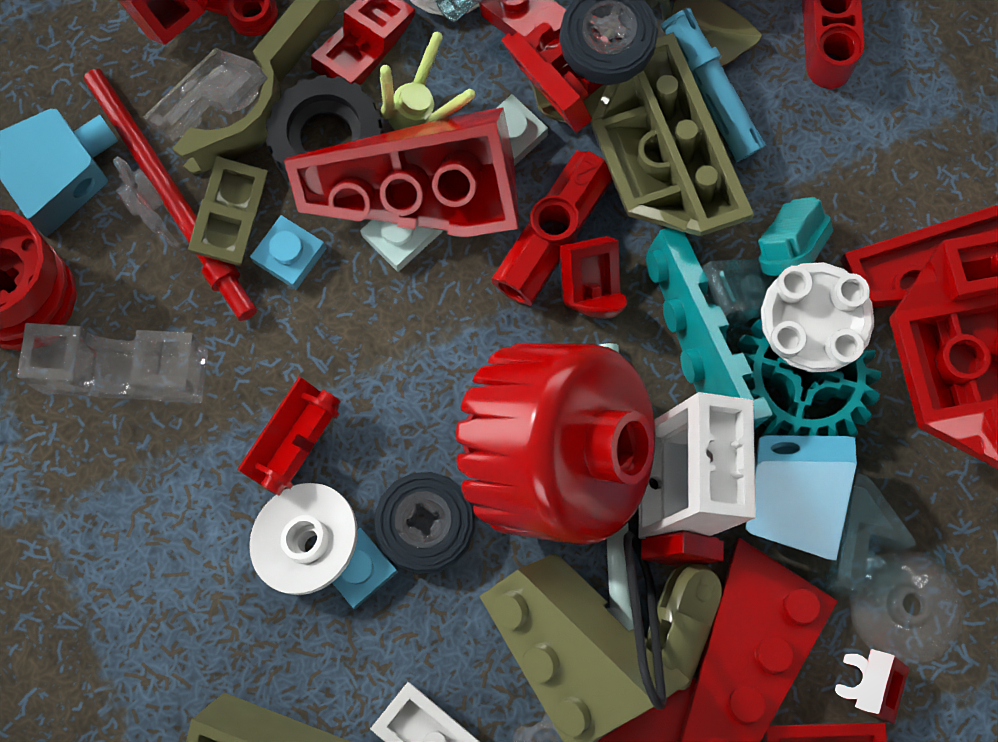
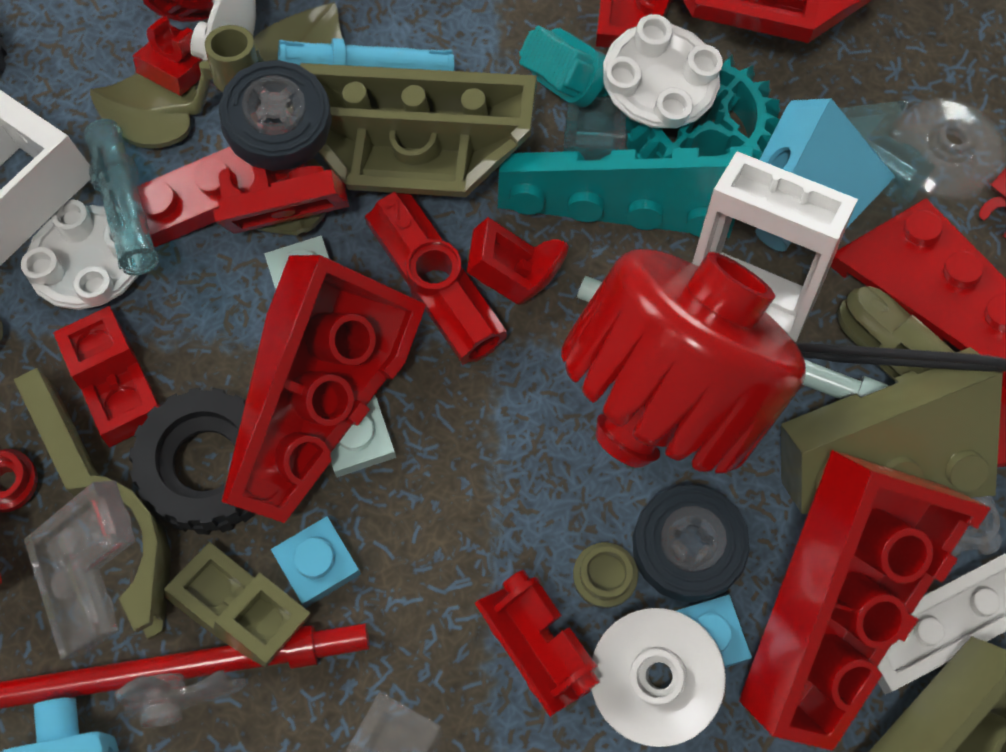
camera: 70 degrees left, 5 degrees down
yellowish green plant [379,32,475,130] -> none
red tile [641,530,724,567] -> none
none -> olive plate [573,542,638,608]
none -> red wedge [739,450,991,751]

